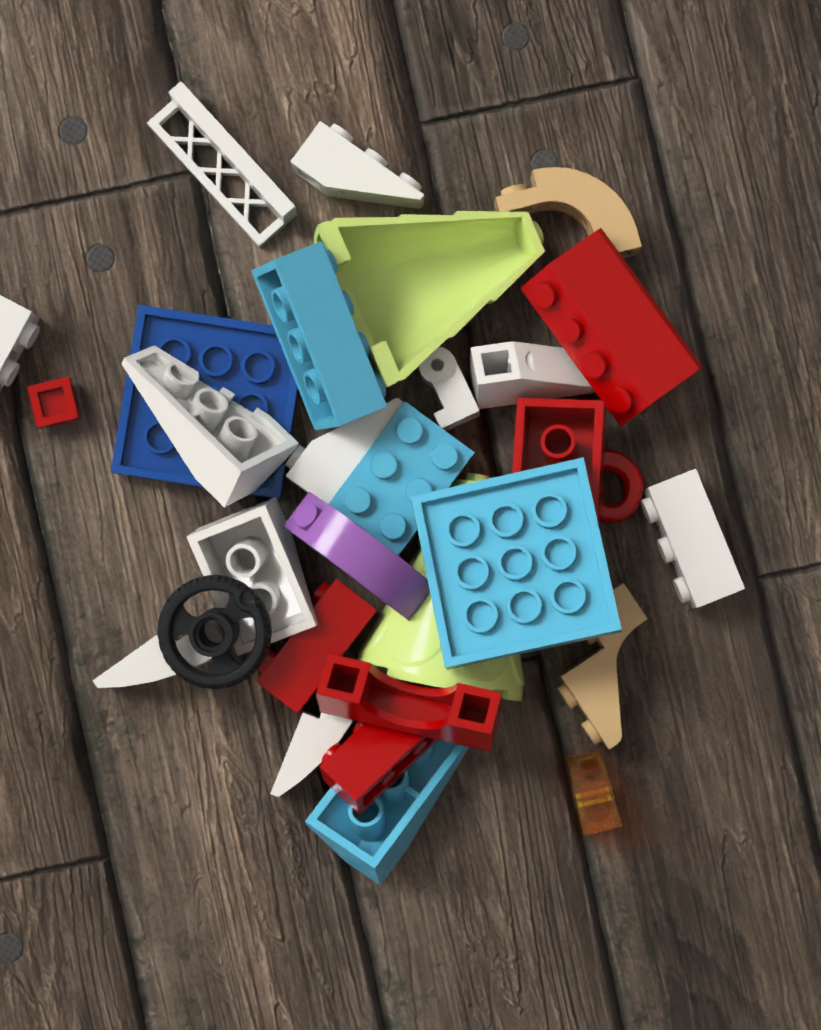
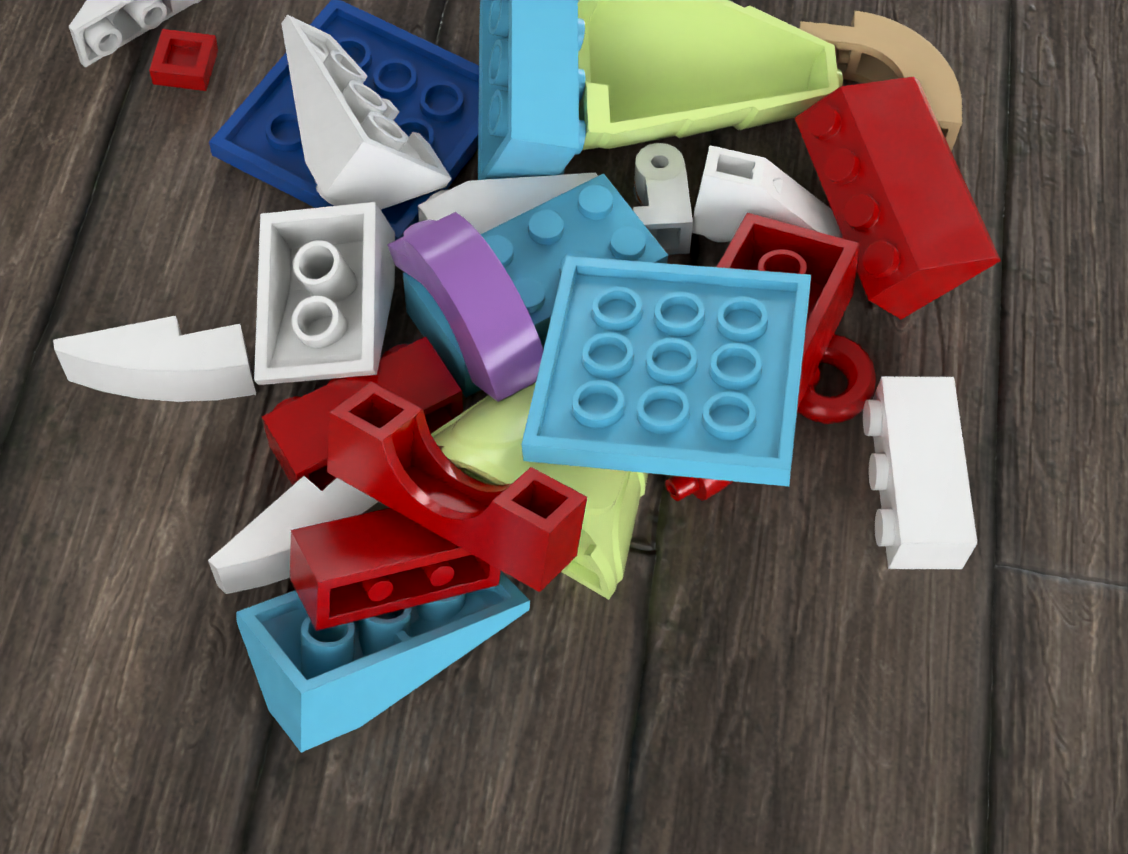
camera: 20 degrees right, 25 degrees down
black wheel [157,575,272,689] -> none
tan arch [557,583,647,750] -> none
clear orange leg [566,750,622,836] -> none

